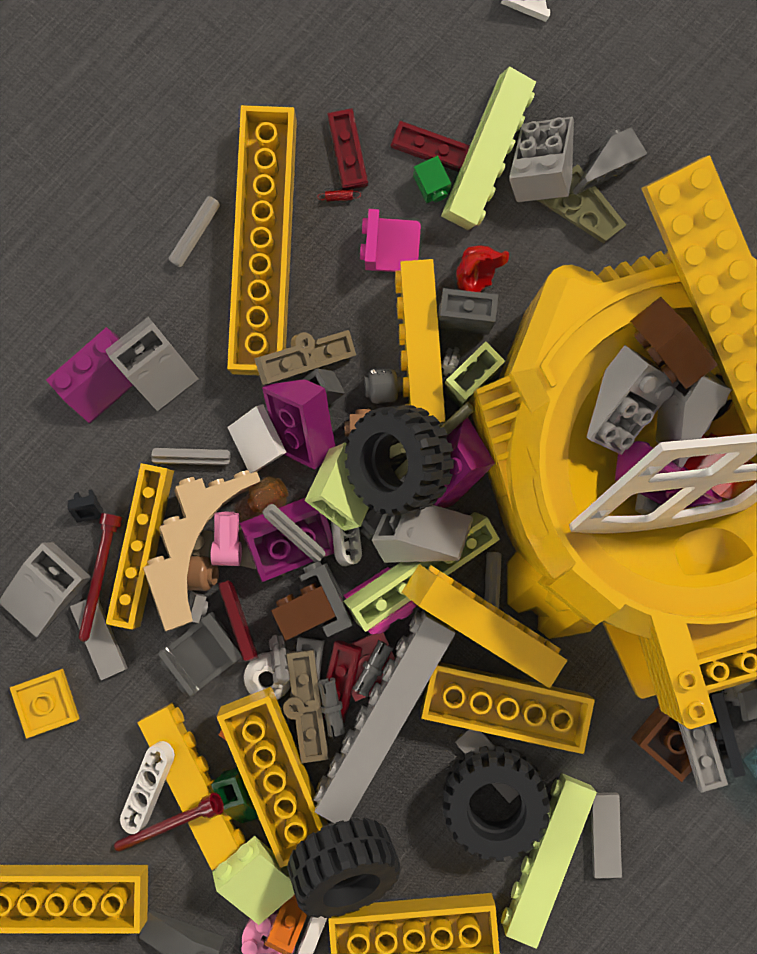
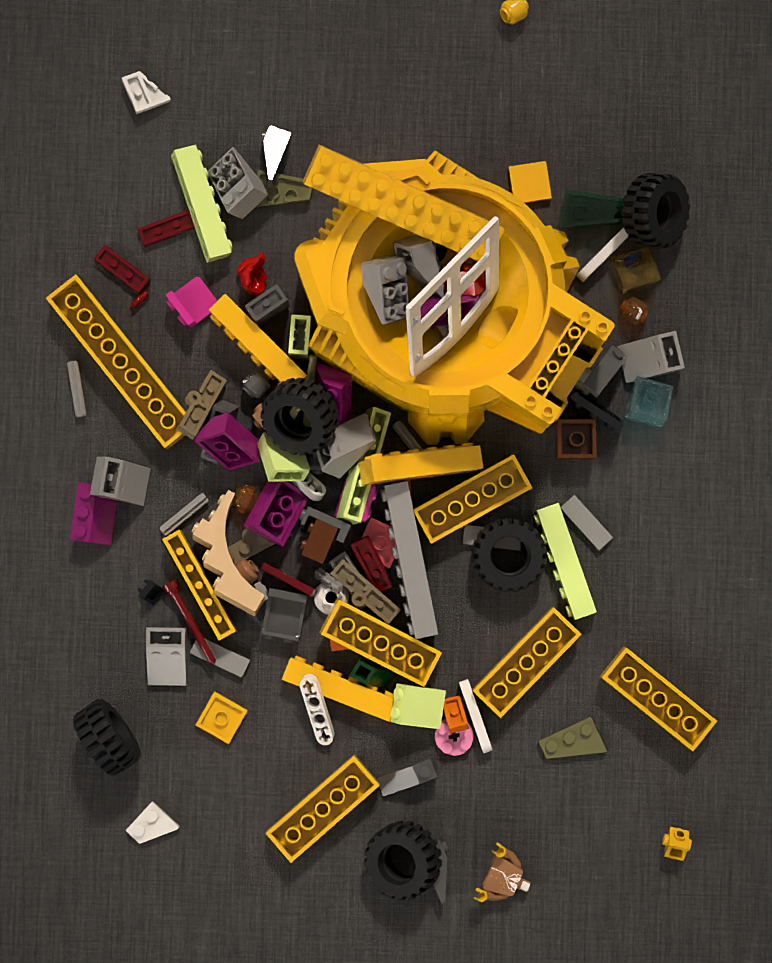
camera: 45 degrees left, 0 degrees up
dark red piece [114,792,224,852] -> none
bright pink piece [211,511,242,566] -> none
white tile [228,404,286,473] -> none
light grey axle [263,504,326,562] -> none
black tyre [287,818,401,918] -> none
dark grey pin [318,678,345,737] -> none
dark grey pin [352,640,394,697] -> none
green brick [413,156,451,203] -> none
light grey axle [441,347,461,376] -> none
reddish brown brick [630,297,718,389] -> none
light grey tile [678,722,728,793] -> none

